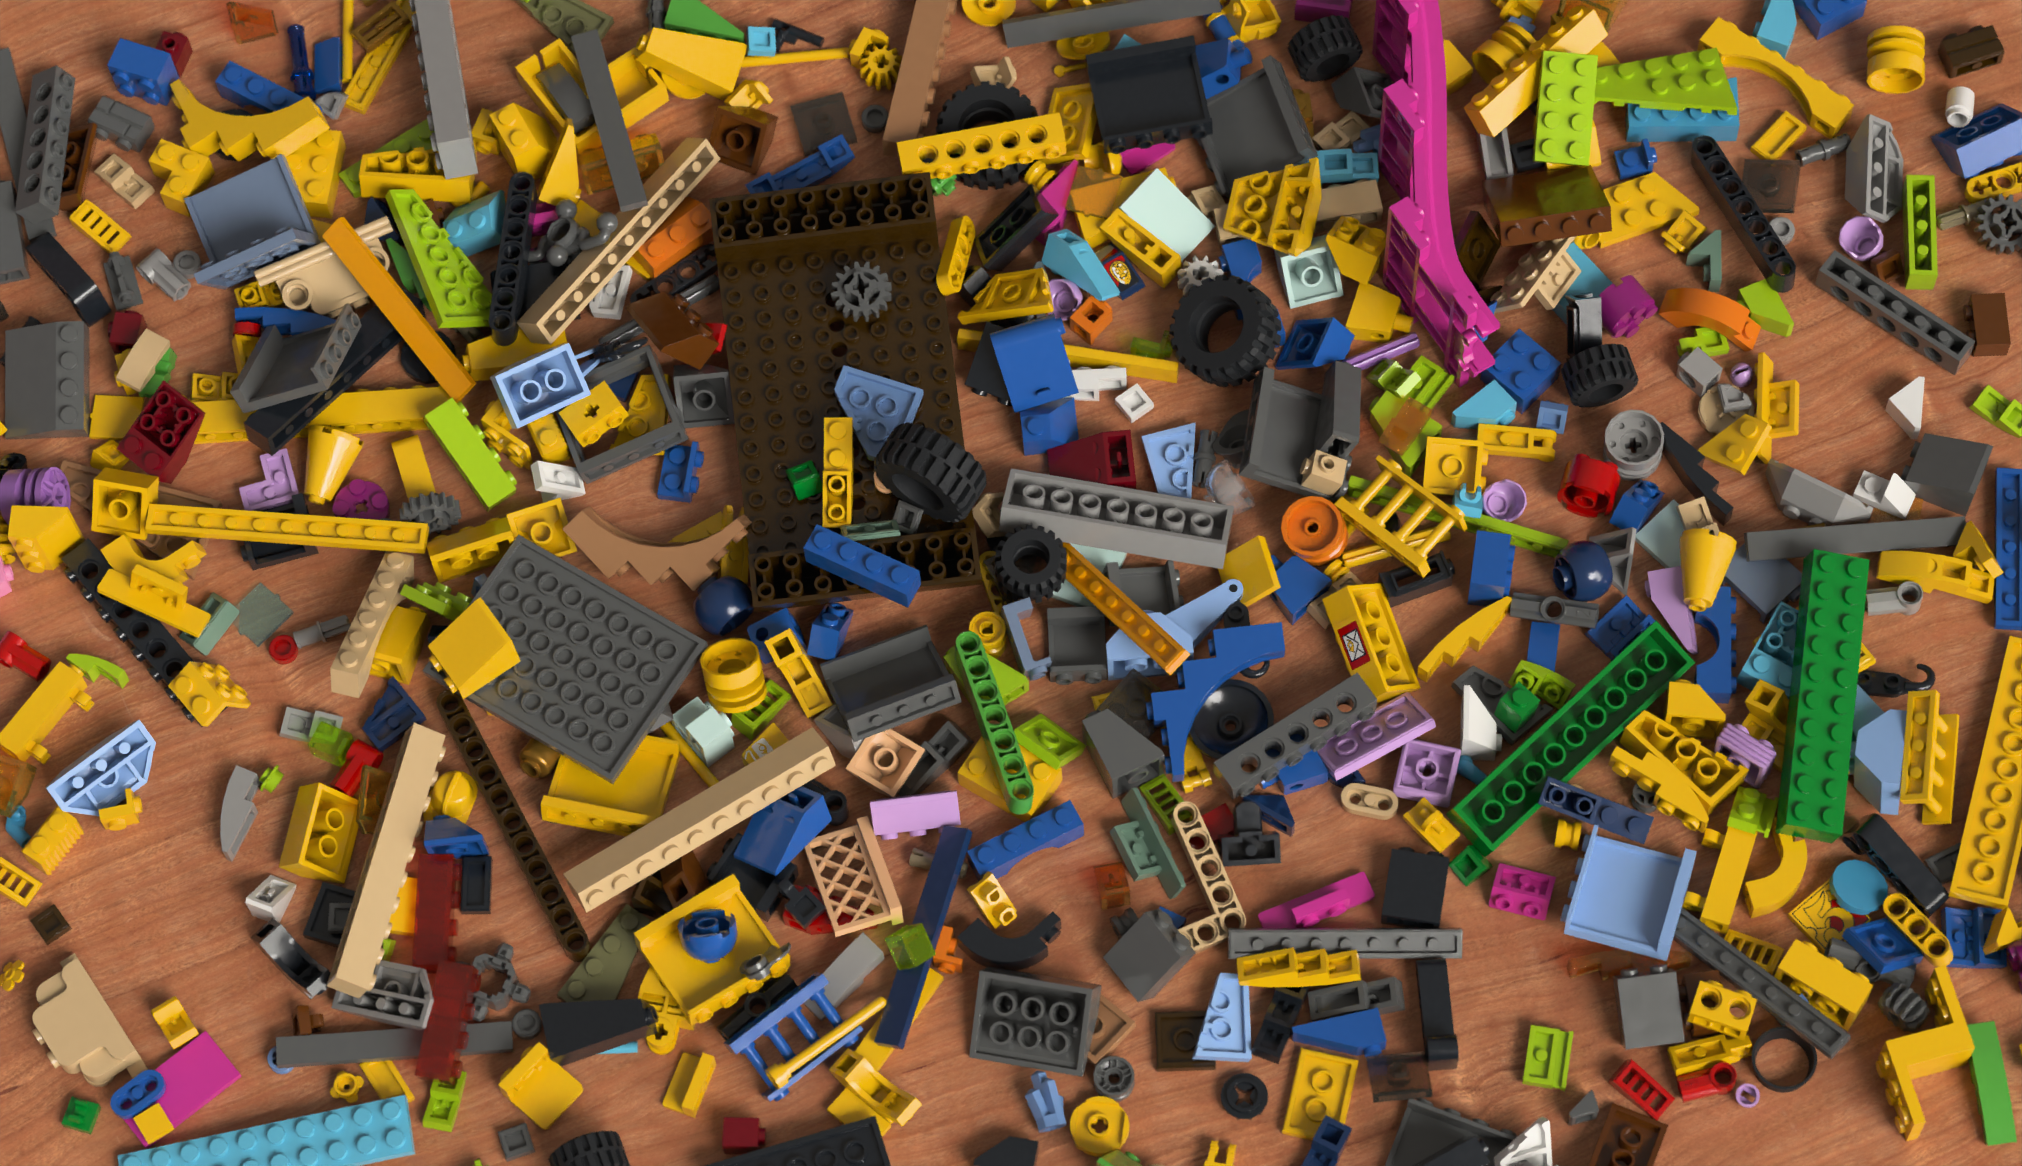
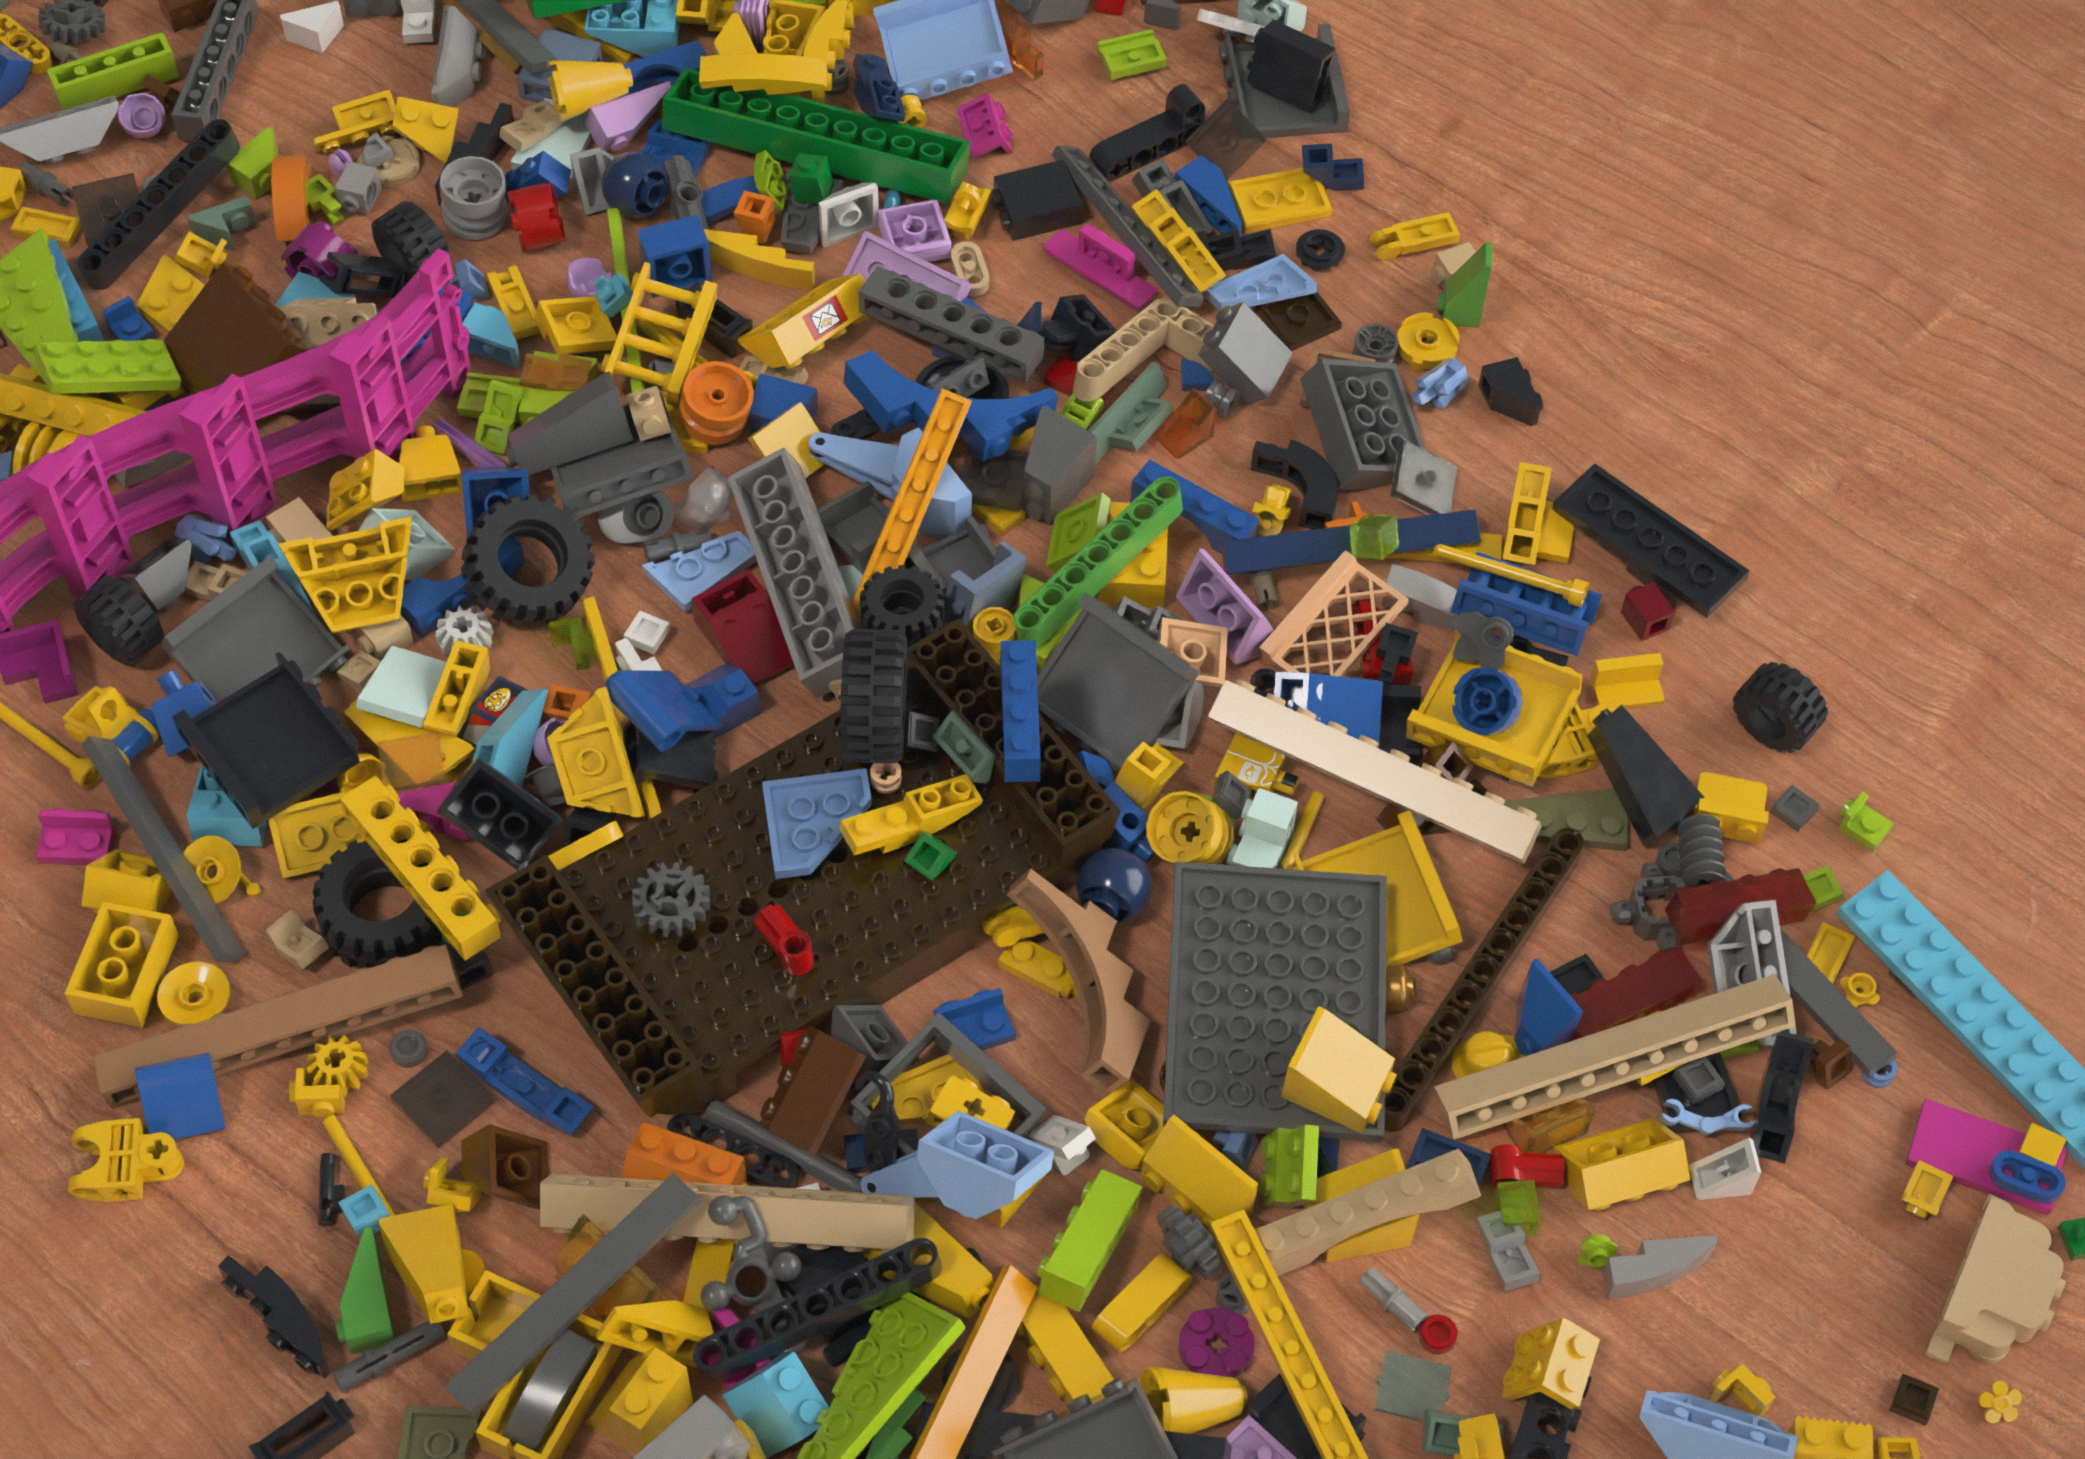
camera: 125 degrees left, 10 degrees down
yellow bracket [481,398,533,470] -> none
green slope [1449,845,1493,886] -> none
none -> yellow slope [699,53,827,95]
none -> orange brick [734,190,775,245]
none -> red piece [753,904,814,976]
none -> dark grey hinge [926,356,990,398]
none -> dark grey tile [1212,770,1251,820]
none -> clear smoke plate [1390,440,1458,515]
none -> light blue piece [1659,1099,1756,1136]
none -> dark grey piece [1677,814,1727,893]

